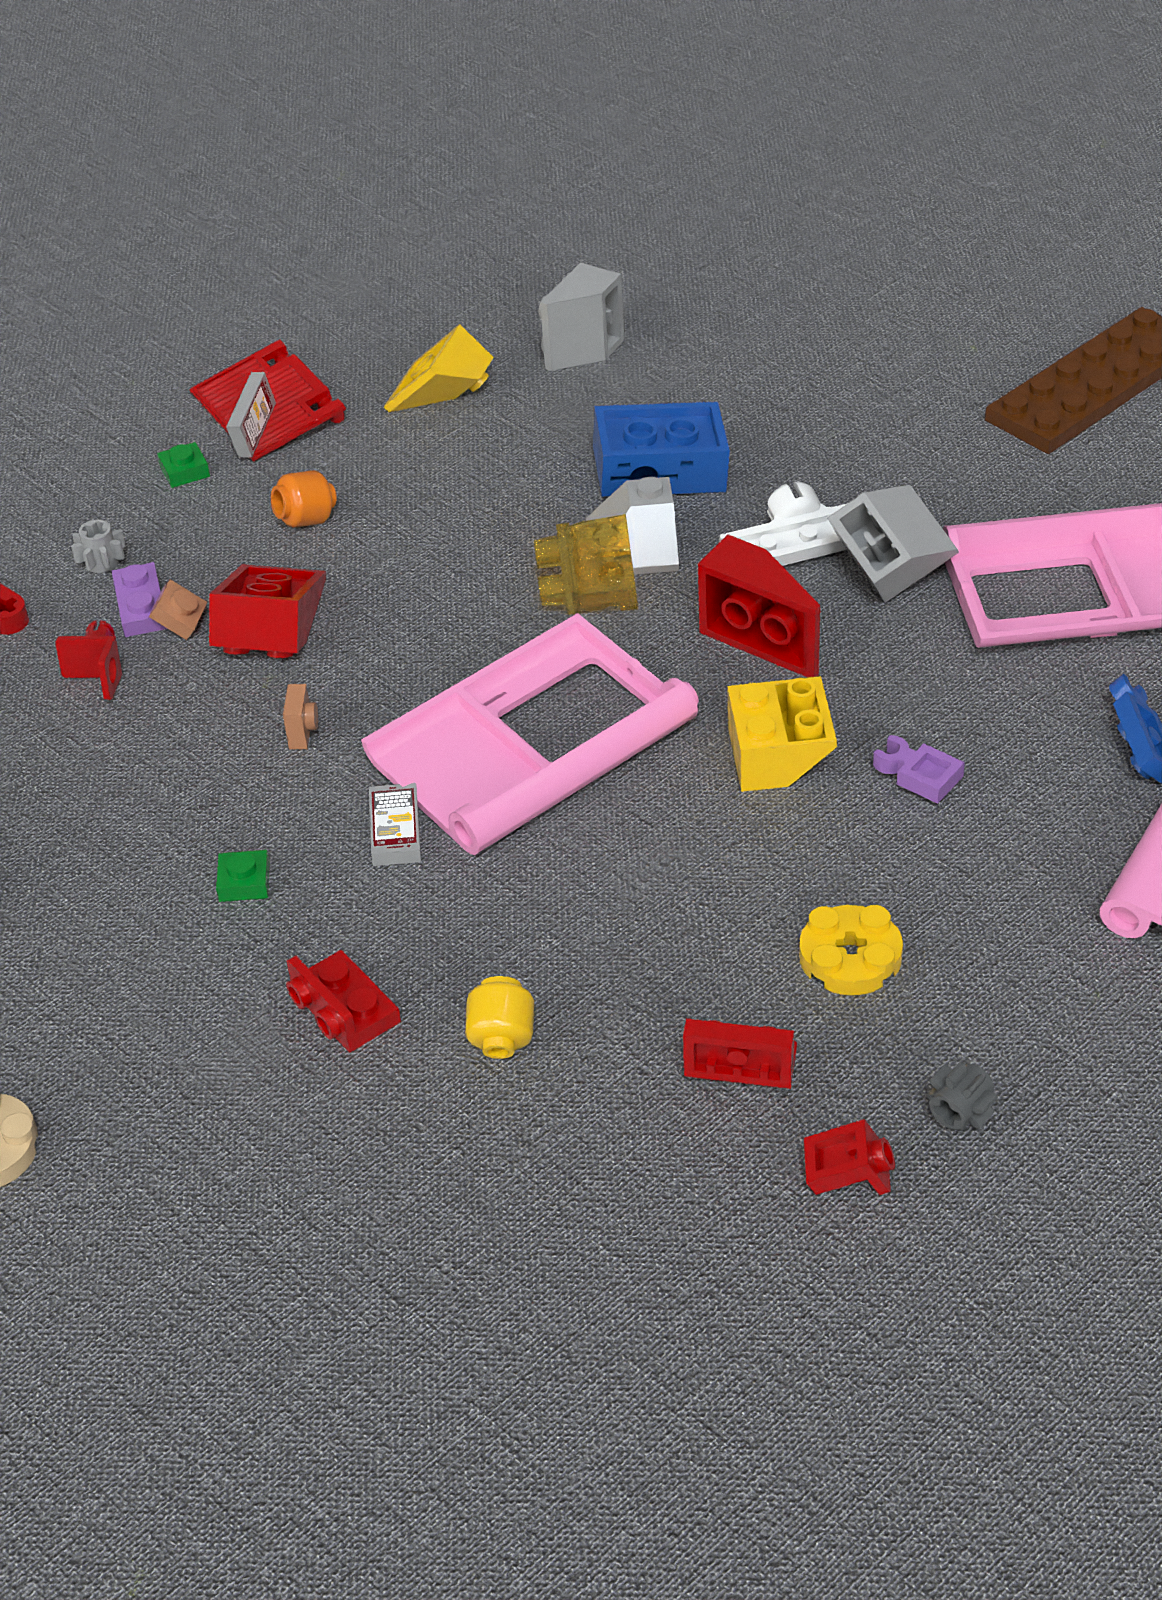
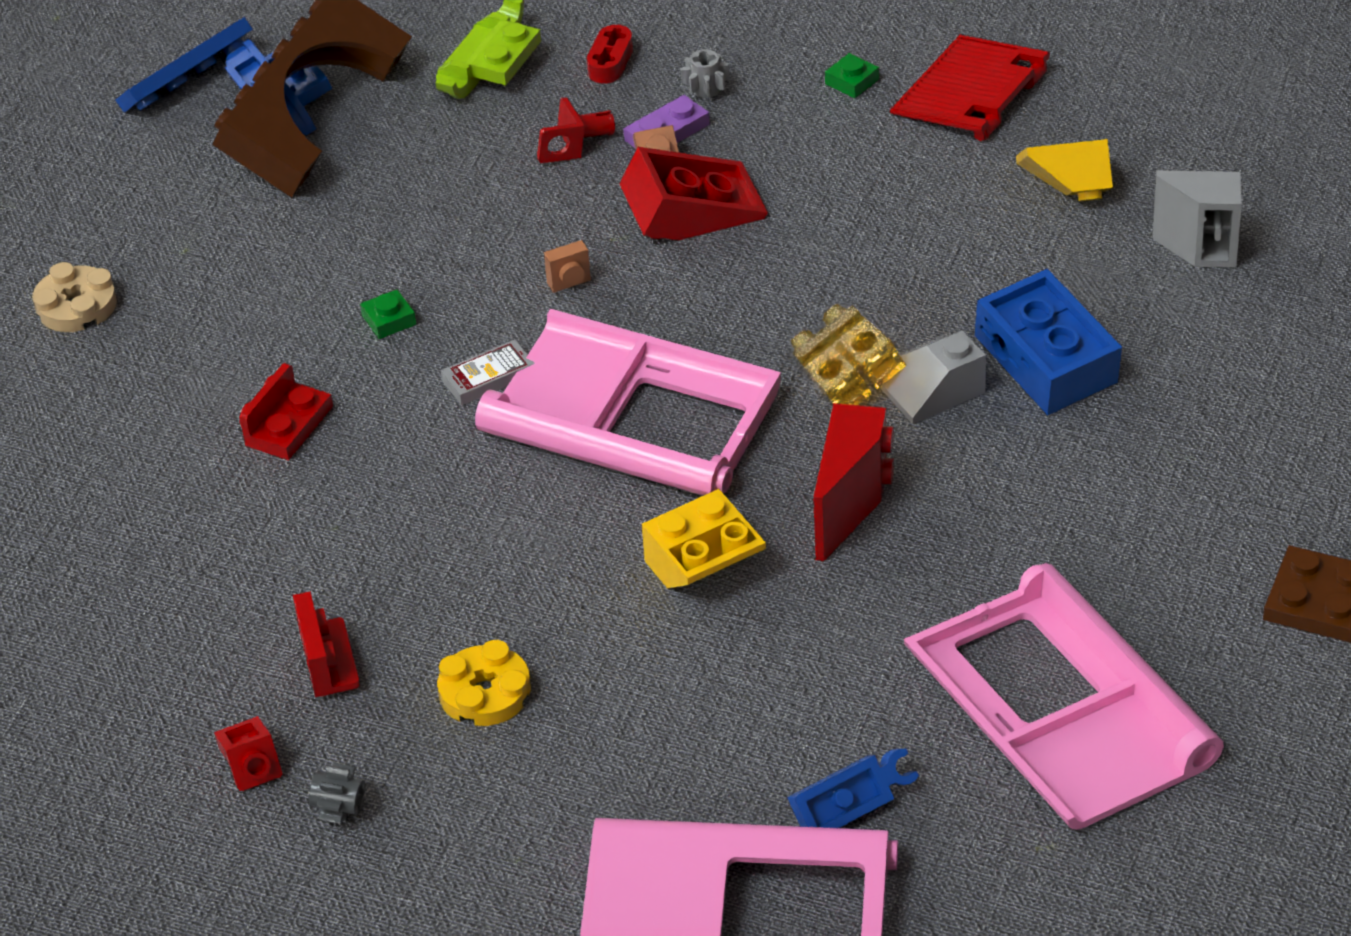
camera: 65 degrees right, 0 degrees up
light grey tile [226,372,276,458] -> none
orange head [271,470,337,528] -> none
yellow head [465,976,534,1059] -> none
white plate [719,481,848,566] -> none
light grey slope [827,485,959,603] -> none
medium lavender plate [873,735,965,804] -> none

